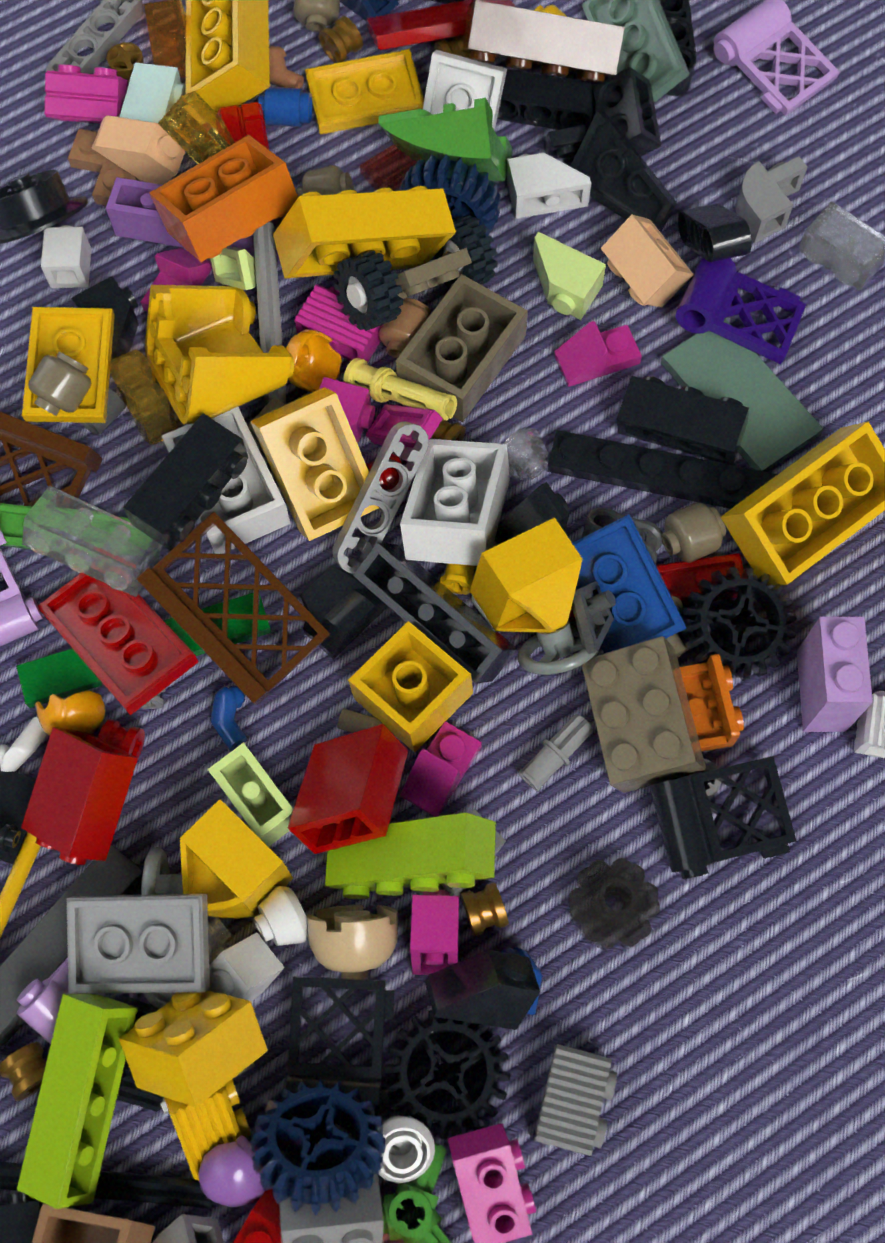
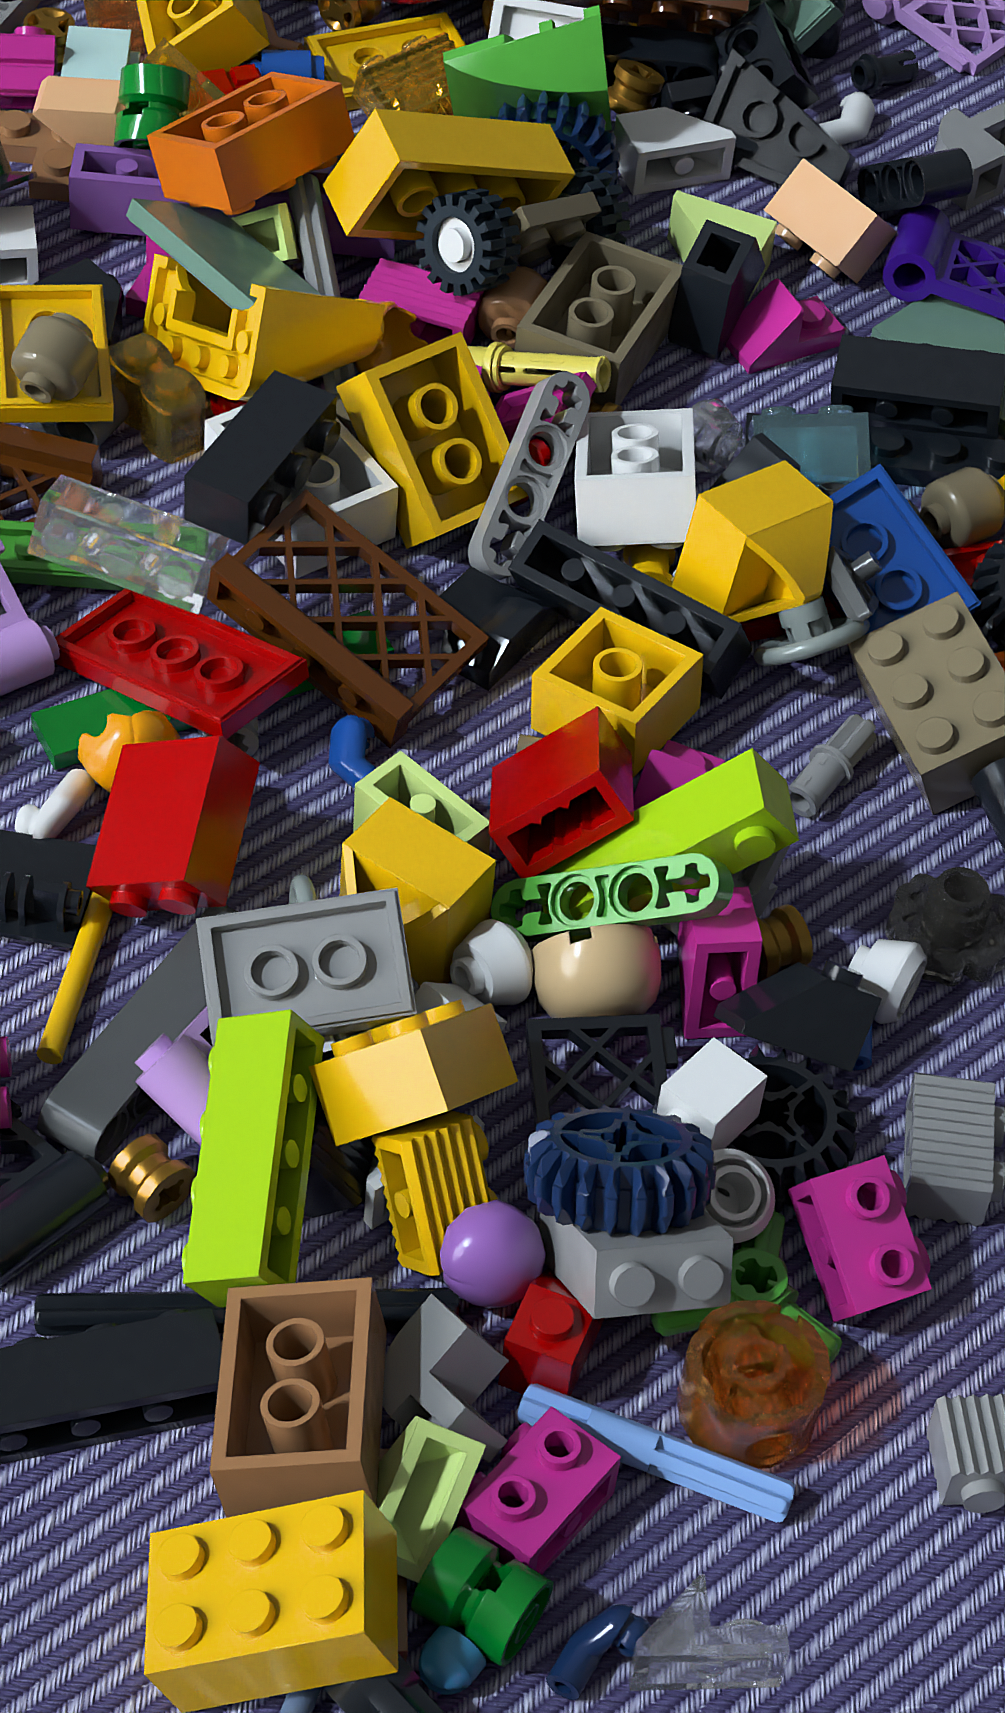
camera: 15 degrees left, 20 degrees down
none -> green wheel [114,63,191,150]
none -> sand green tile [126,198,322,310]
none -> clear yellow brick [352,32,456,118]
none -> bright green beam [491,853,734,942]
none -> pearl gold wheel [608,59,665,114]
none -> white brick [657,1037,767,1150]
none -> black slope [668,219,765,360]
none -> clear light blue brick [748,405,871,488]
none -> white arm [819,92,875,145]
none -> white cone [848,939,927,1024]
none -> black pin [851,49,919,94]

